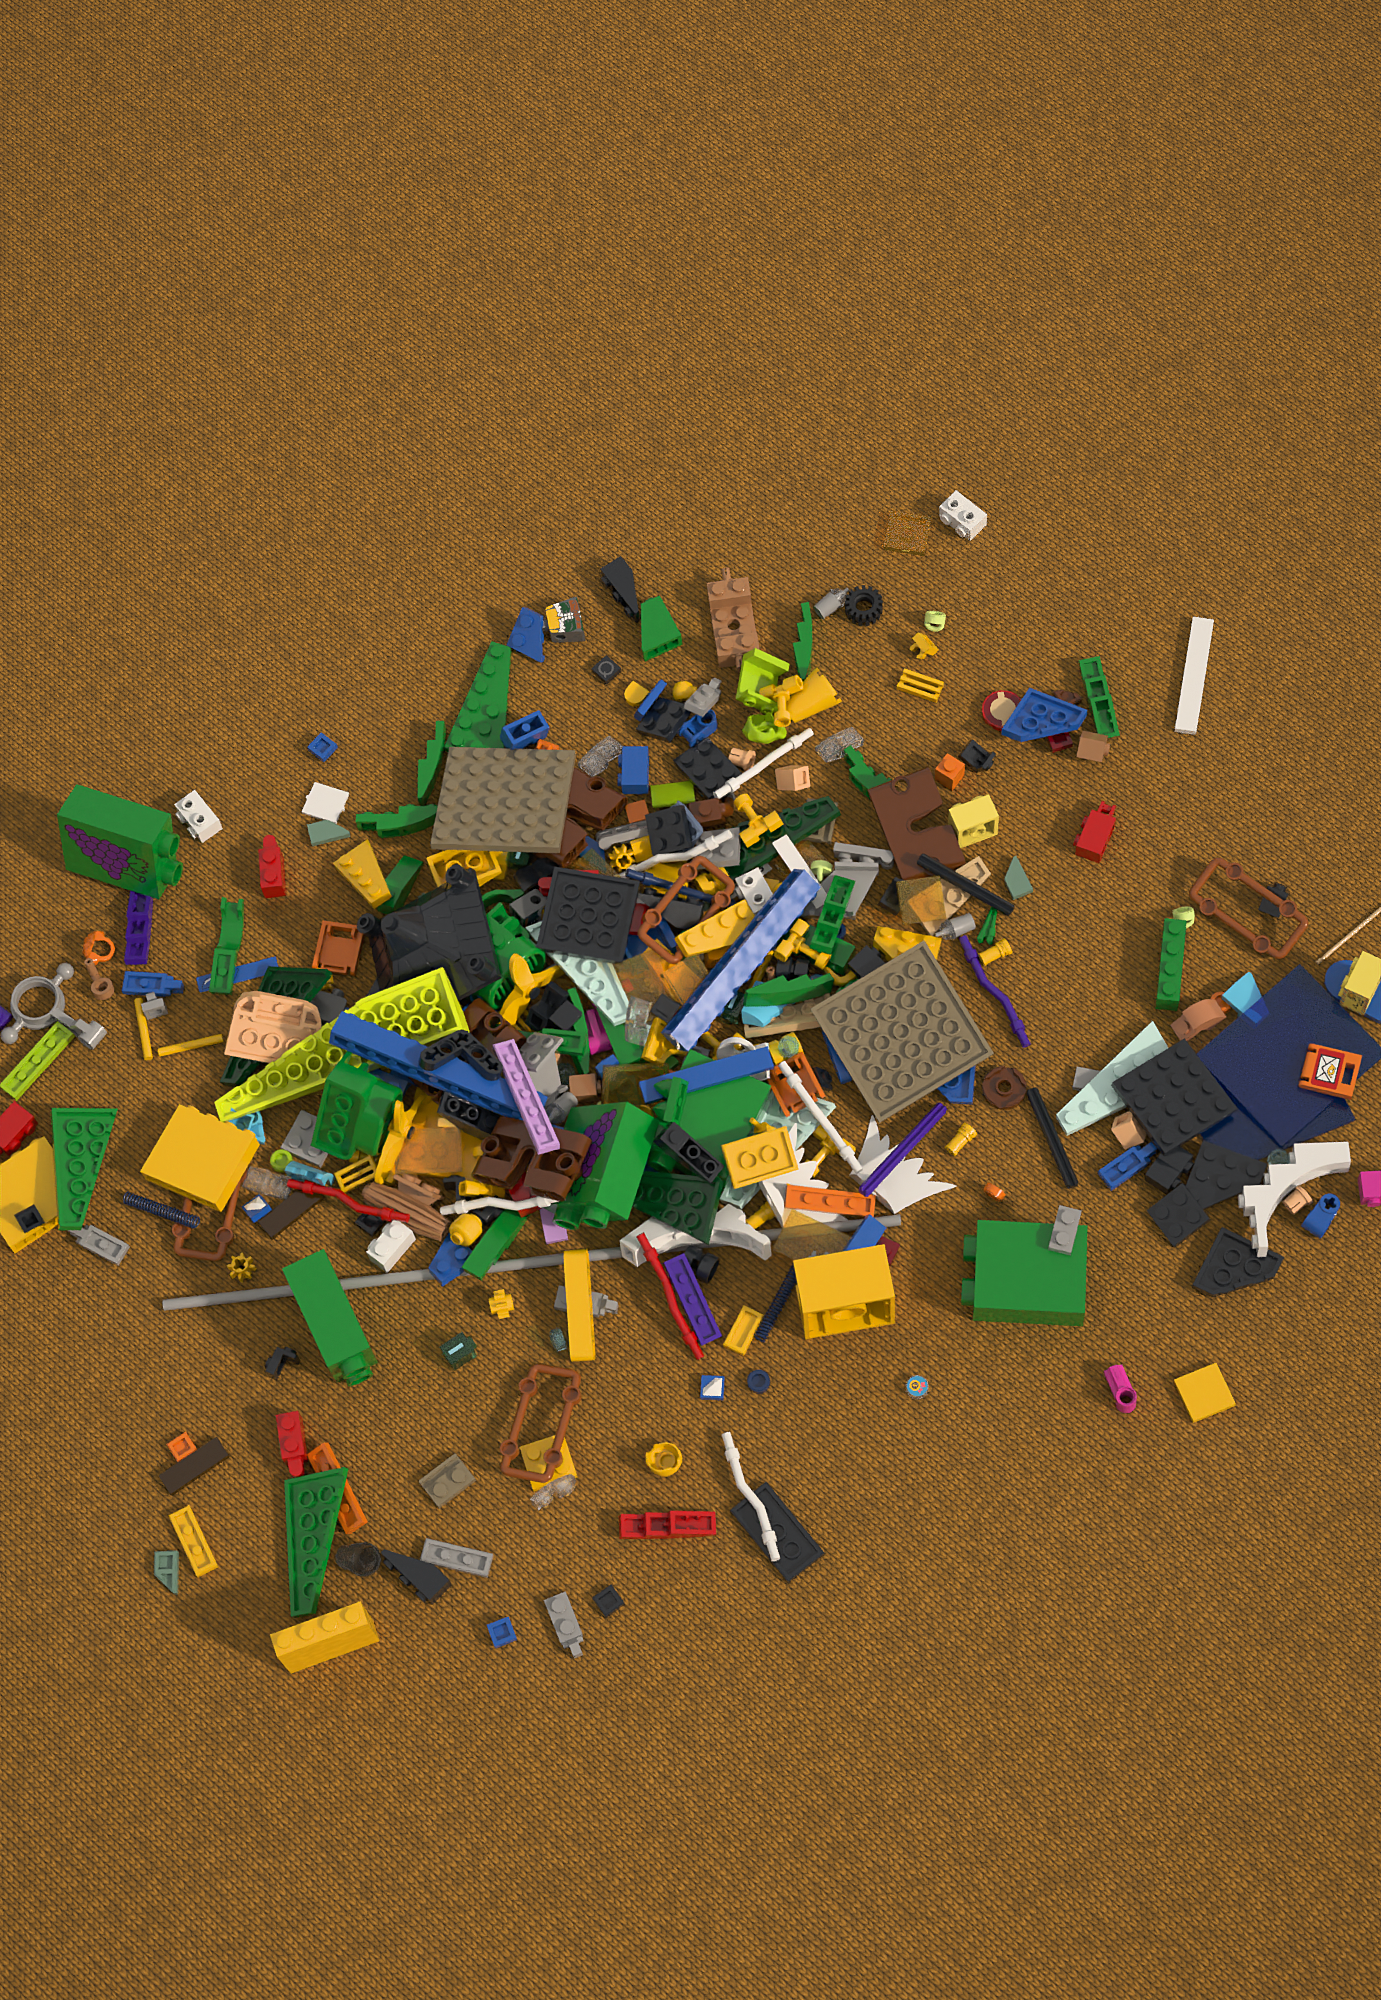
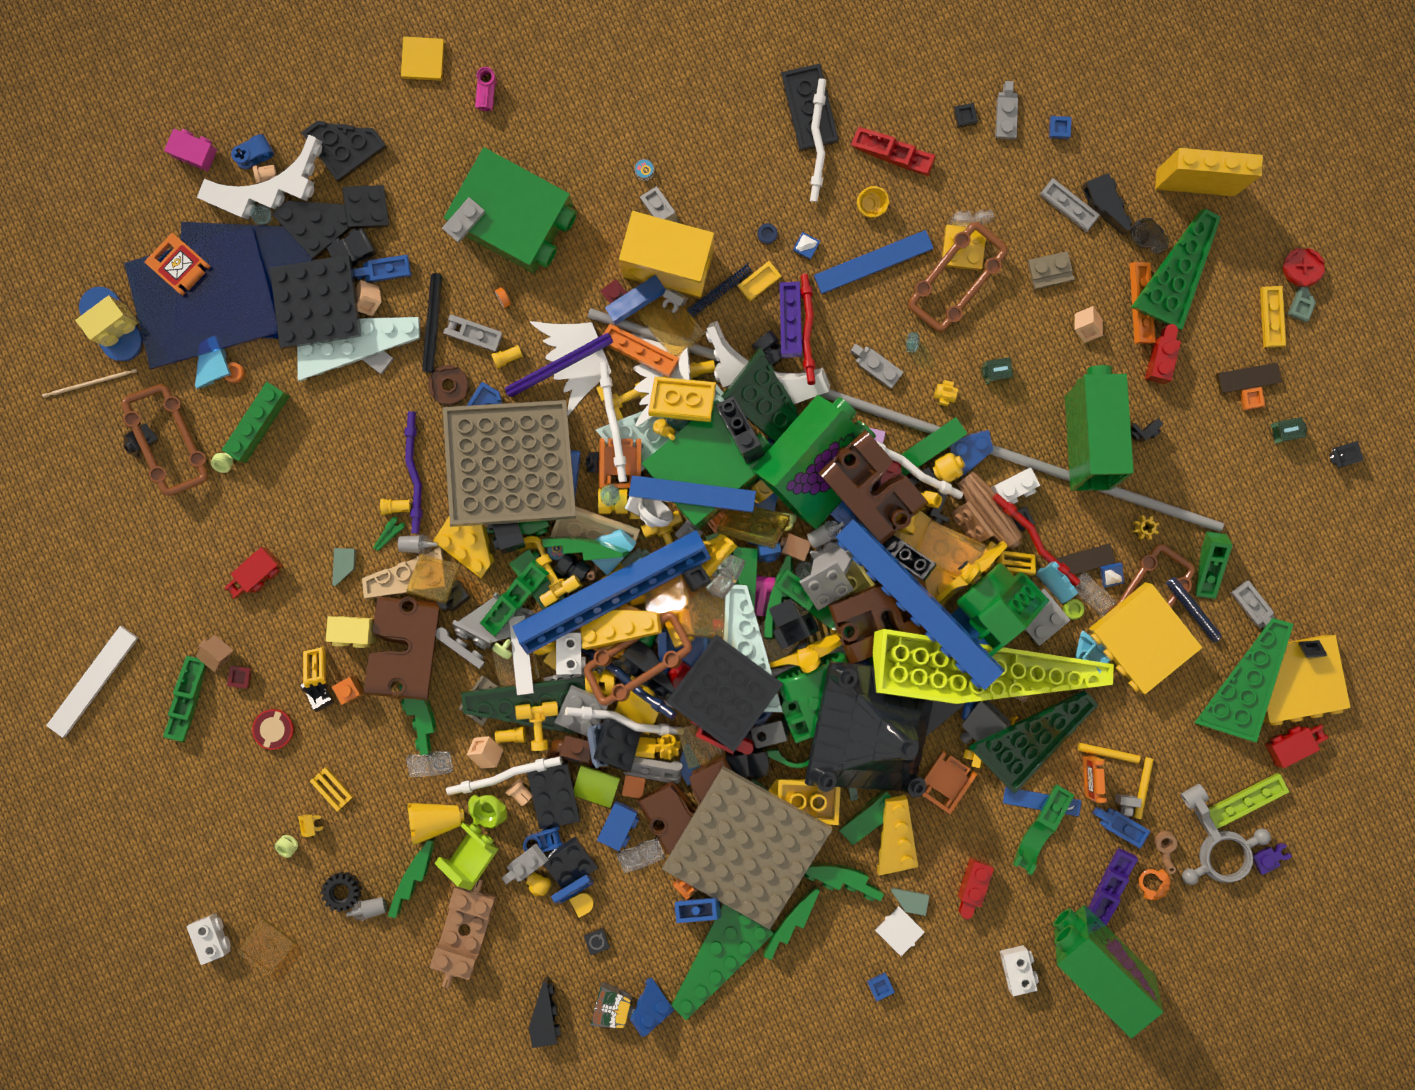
camera: 165 degrees left, 20 degrees up
light nougat plate [224,991,321,1063] -> none
black beam [418,1030,503,1081] -> none
lavender tile [493,1039,560,1155] -> none
yellow beam [564,1249,596,1362] -> none
green slope [641,595,683,662] -> none
green tile [653,1077,689,1126] -> none
yellow bar [759,674,803,727] -> none
black axle [917,854,1015,916] -> none
blue plate [1001,688,1087,742] -> none
reddish brown tile [1053,690,1082,705] -> none
nougat brick [1170,999,1226,1042] -> none
none -> yellow tile [303,647,326,688]
none -> light grey plate [443,314,503,352]
none -> yellow pin [495,726,526,743]
none -> light grey plate [640,186,679,223]
none -> blue tile [814,230,934,295]
none -> light nougat panel [1075,306,1103,343]
none -> orange container [1082,755,1107,803]
none -> green slope [1195,531,1233,599]
none -> clear green brick [1271,417,1307,444]
none -> red tile [1282,248,1325,287]
none -> black bracket [1329,441,1364,468]

